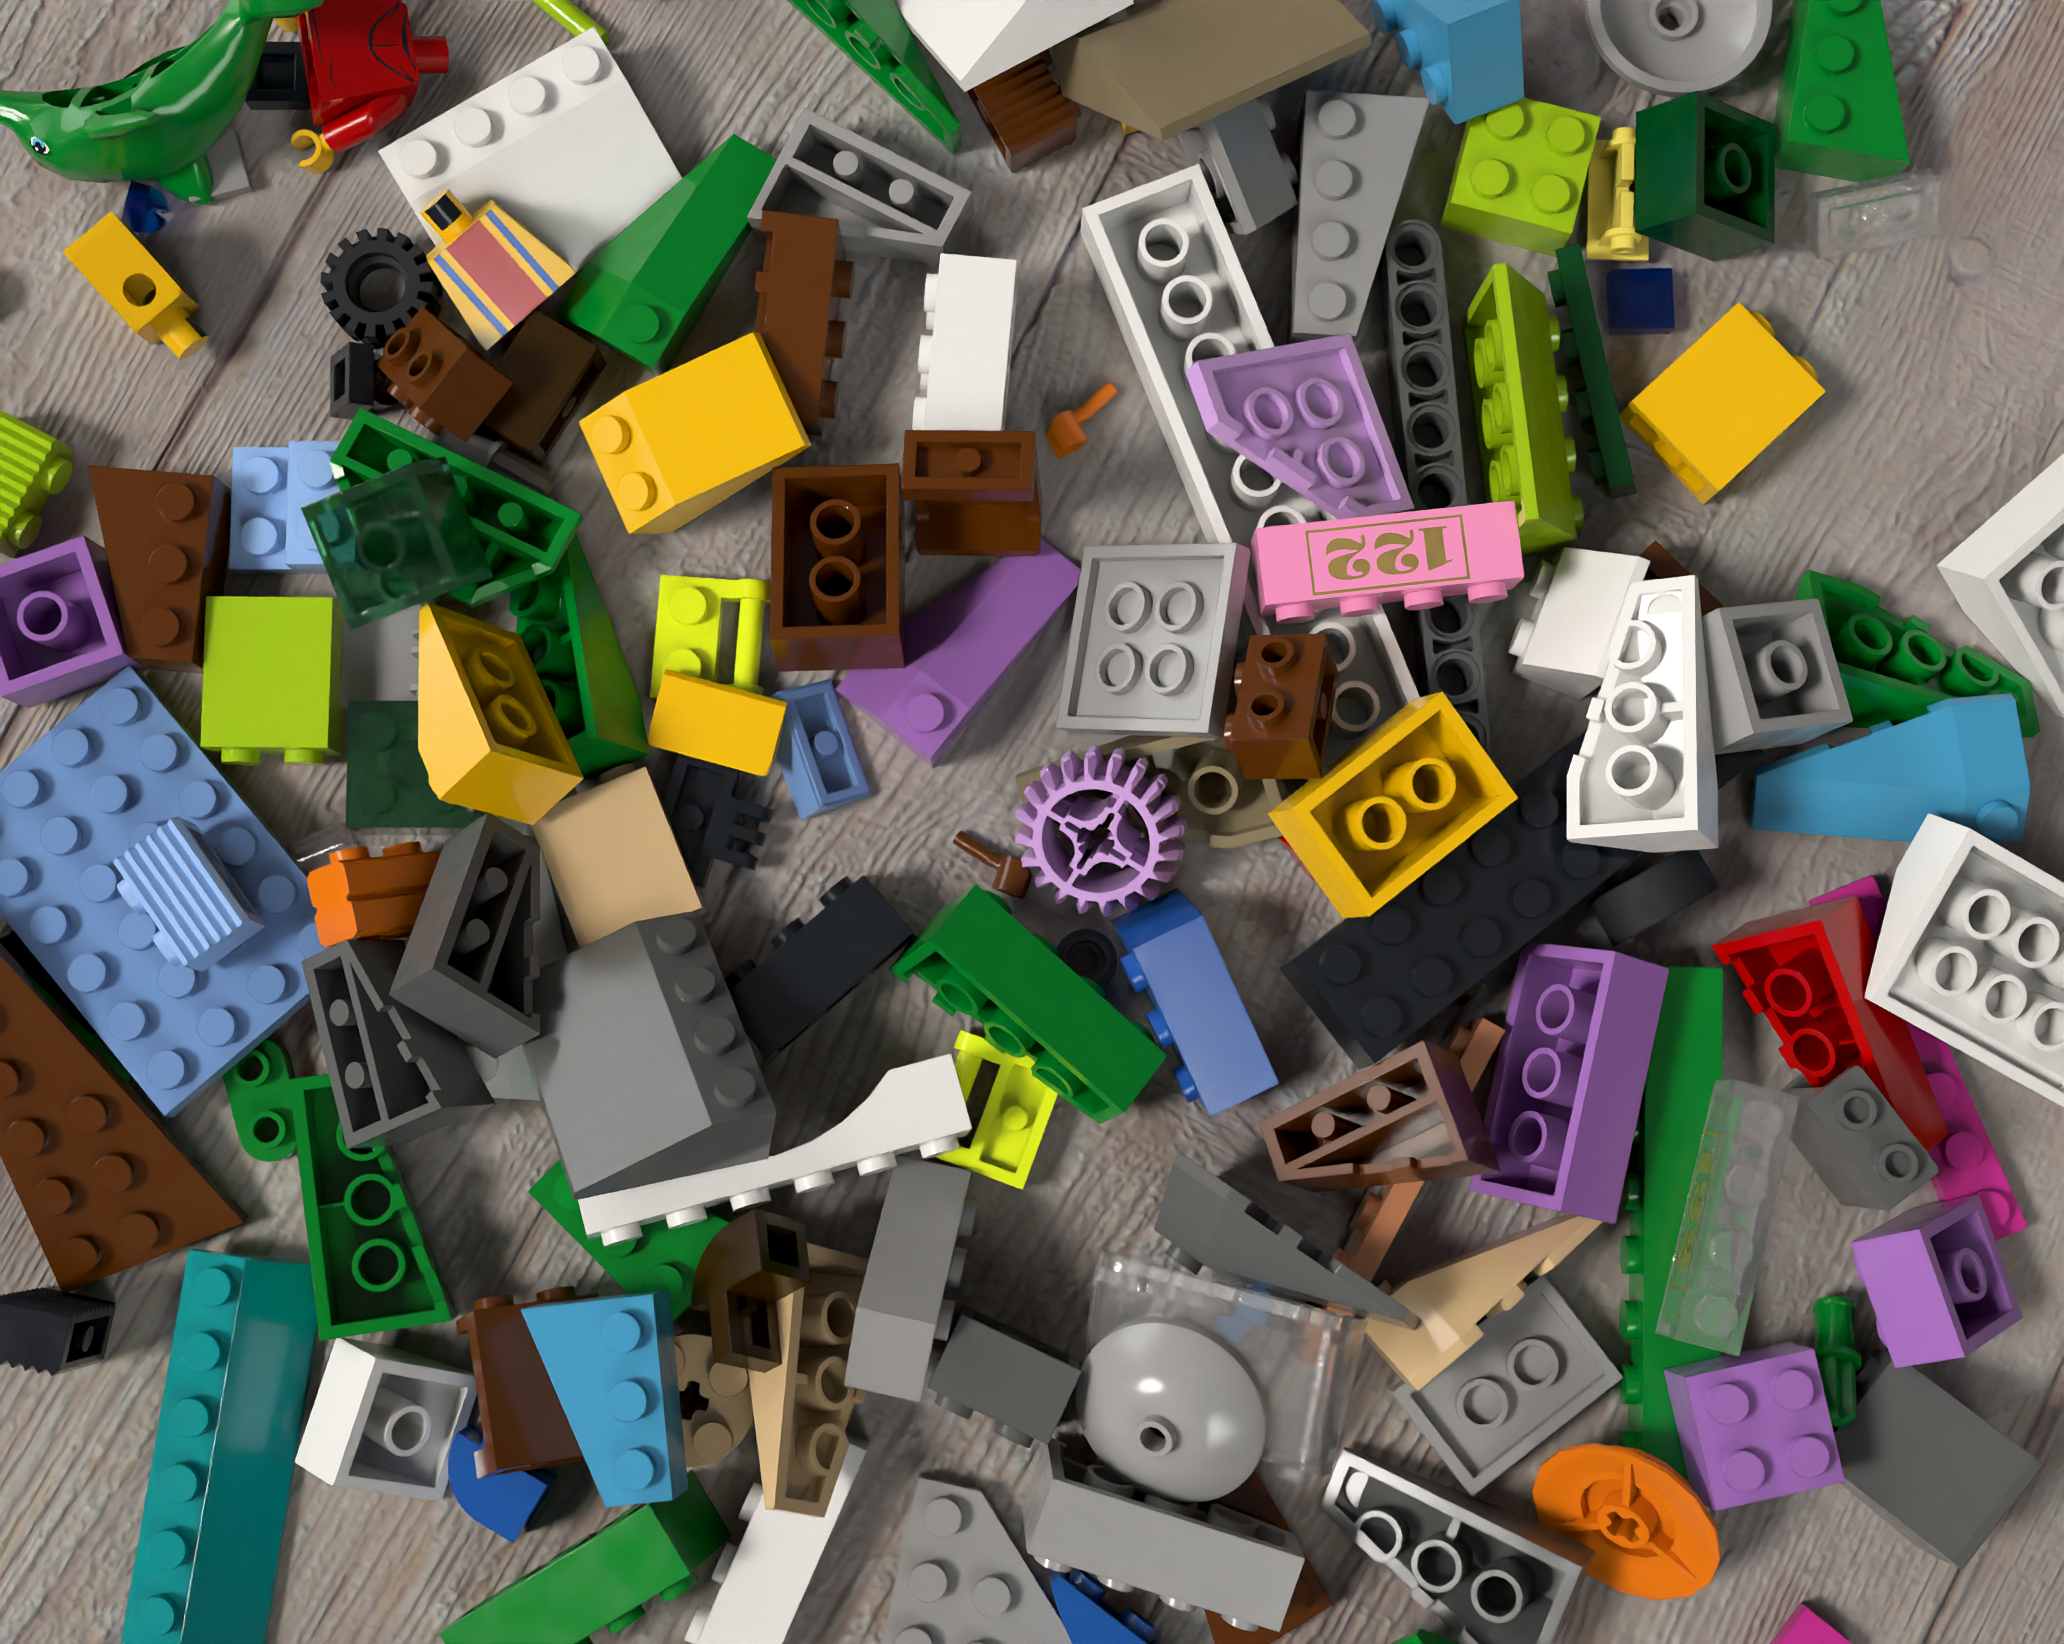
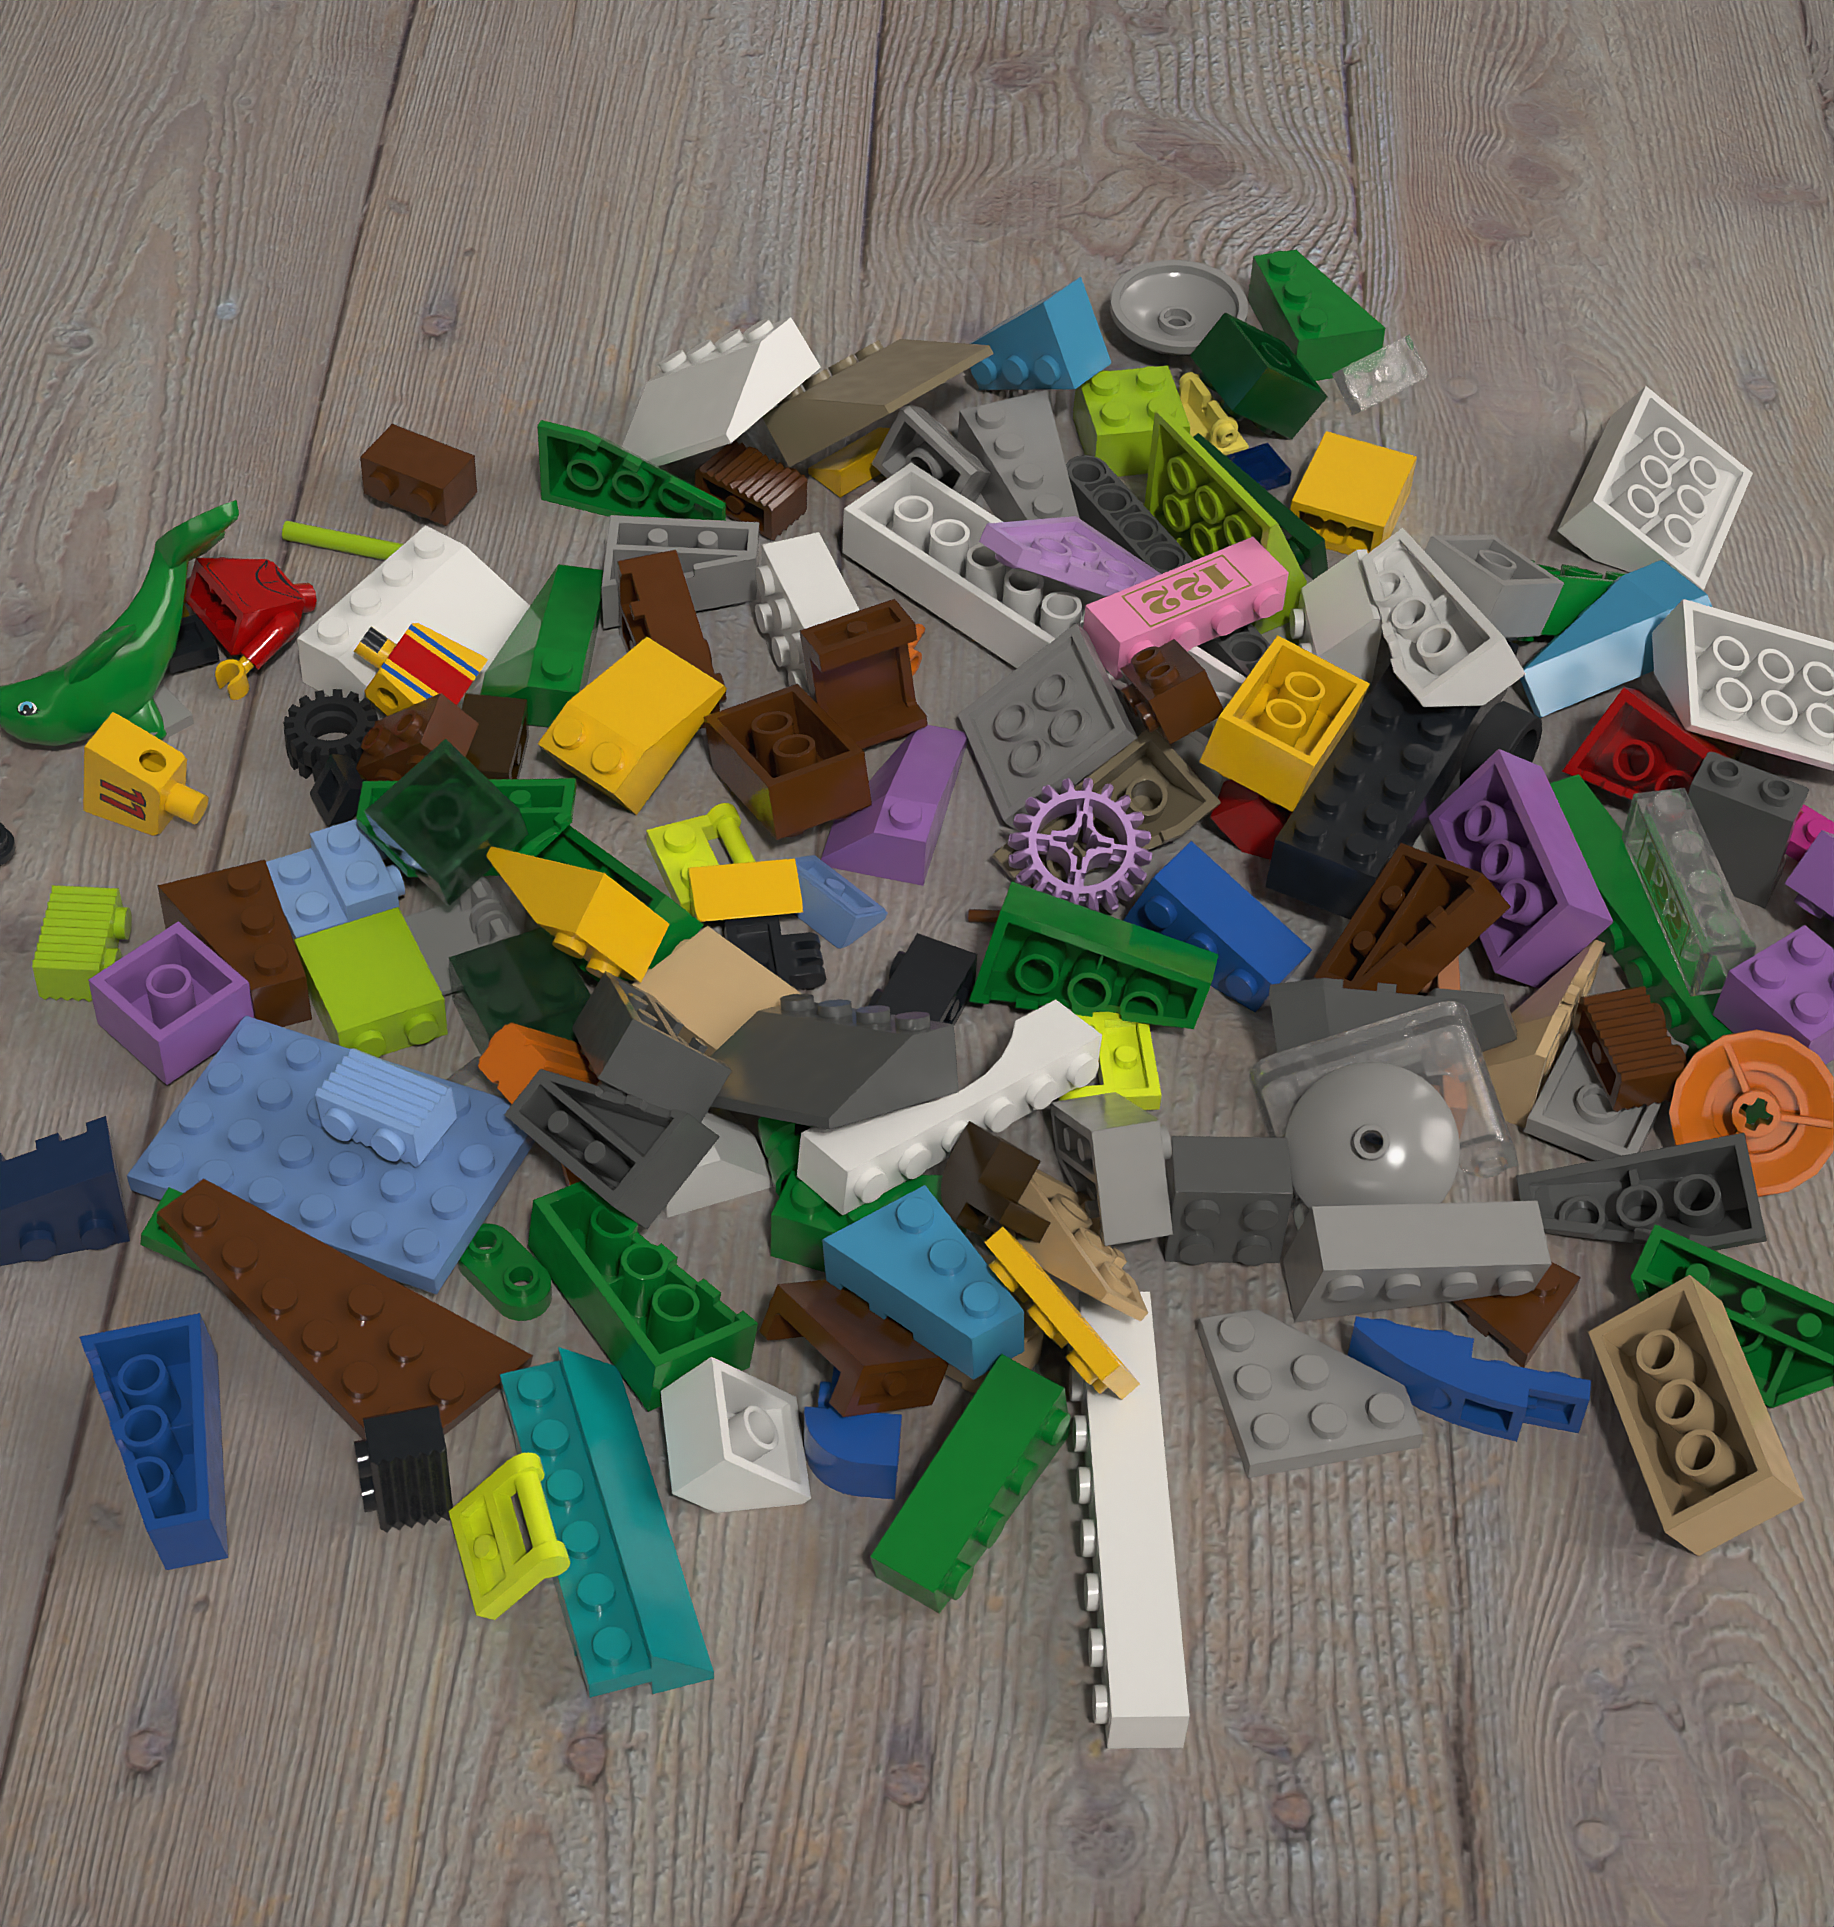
camera: 25 degrees left, 35 degrees down
none -> neon yellow plate [448,1452,570,1620]
none -> yellow plate [984,1227,1140,1399]
none -> reddish brown brick [1572,986,1687,1112]

